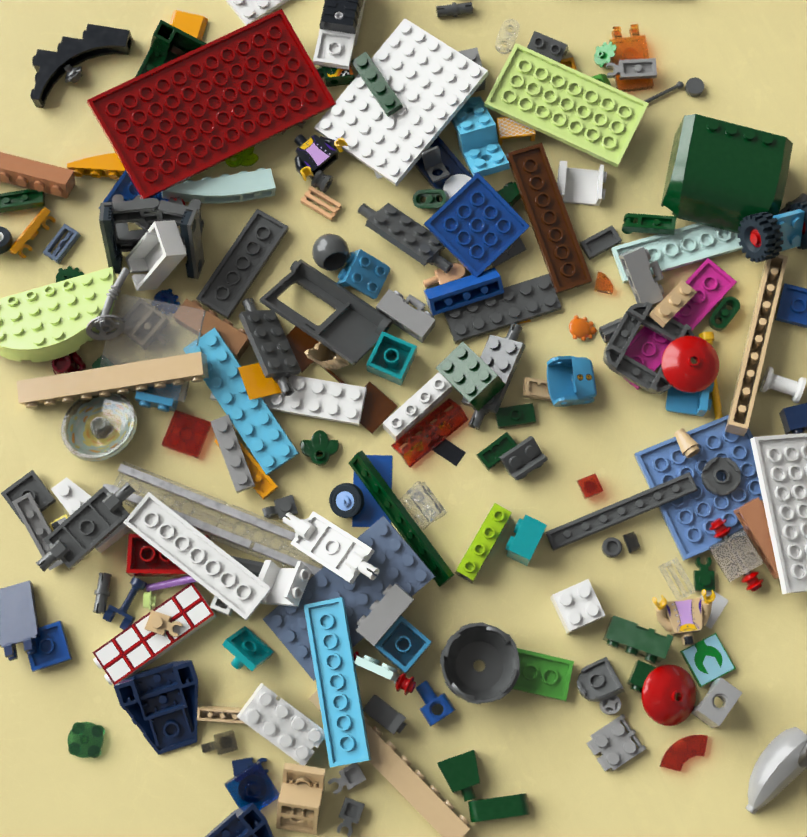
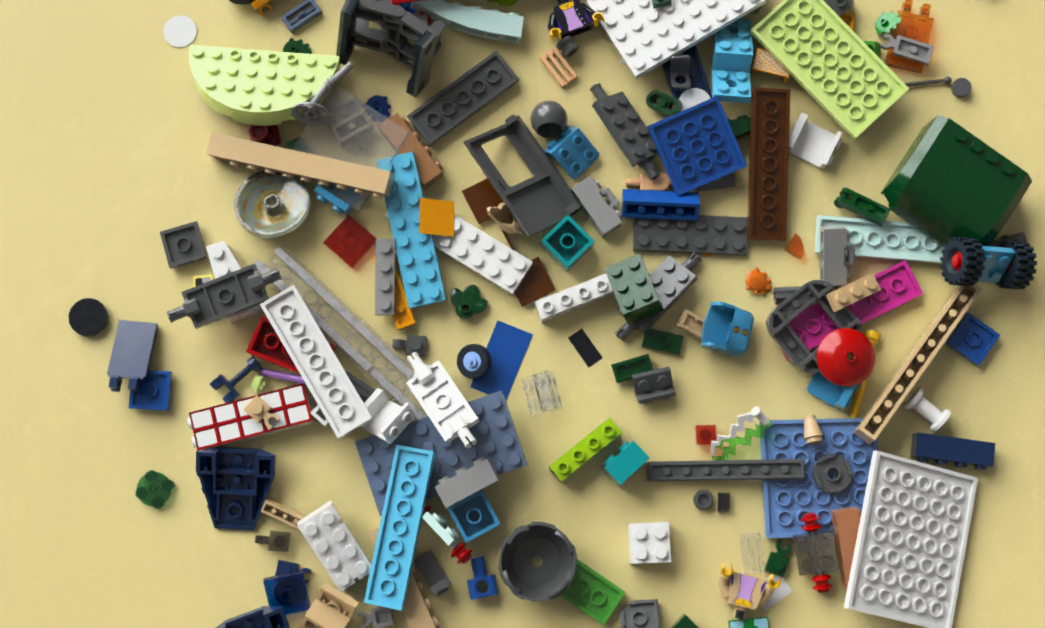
camera: 15 degrees right, 5 degrees up
light grey plate [12,492,64,570] -> none
dark grey pin [93,573,112,614] -> none
white piece [126,220,186,291] -> none
teal tile [222,626,274,671] -> none
dark grey plate [239,298,301,396] -> none
dark green plate [349,451,454,587] -> none
clear red fence [391,398,469,467] -> none
dark grey tile [580,225,622,260] -> none
dark green wedge [603,616,674,664] -> none
dark green plate [709,296,740,331] -> none
none -> piece [710,407,771,460]

